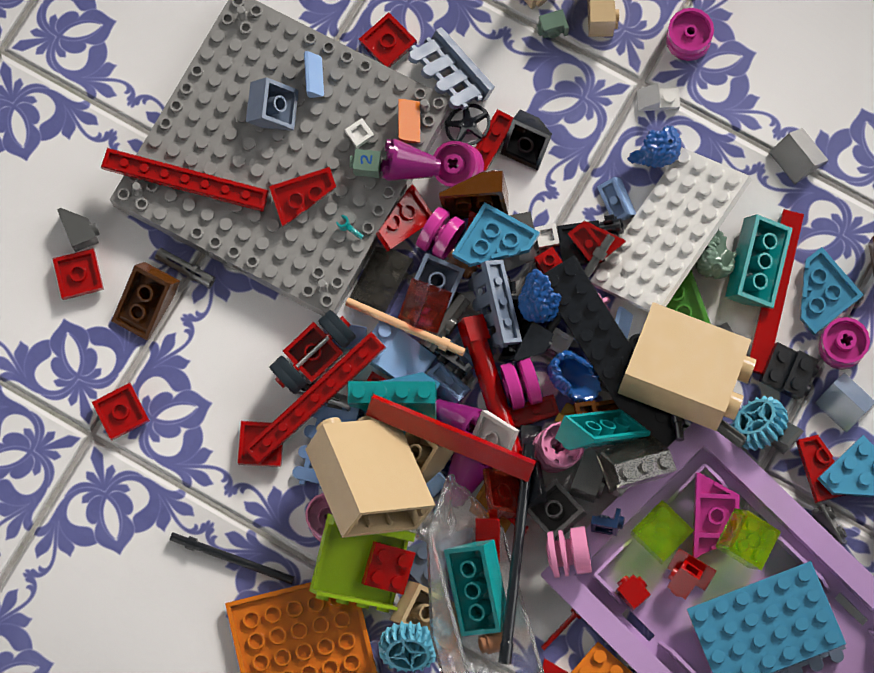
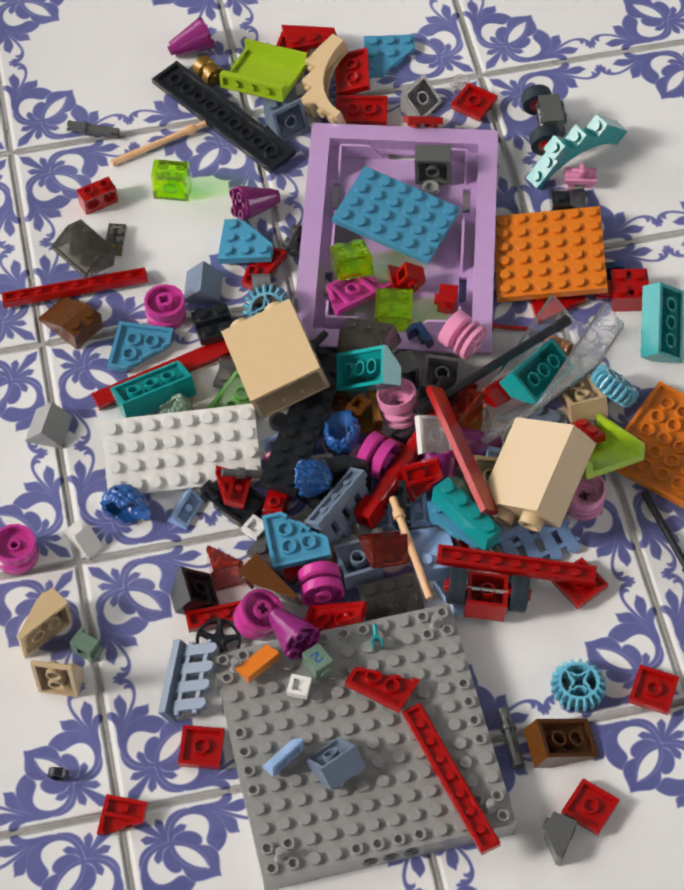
camera: 135 degrees left, 20 degrees down
none -> clear red slope [206,545,244,591]
none -> red wing [400,457,444,503]
none -> medium azure gear [550,658,606,713]

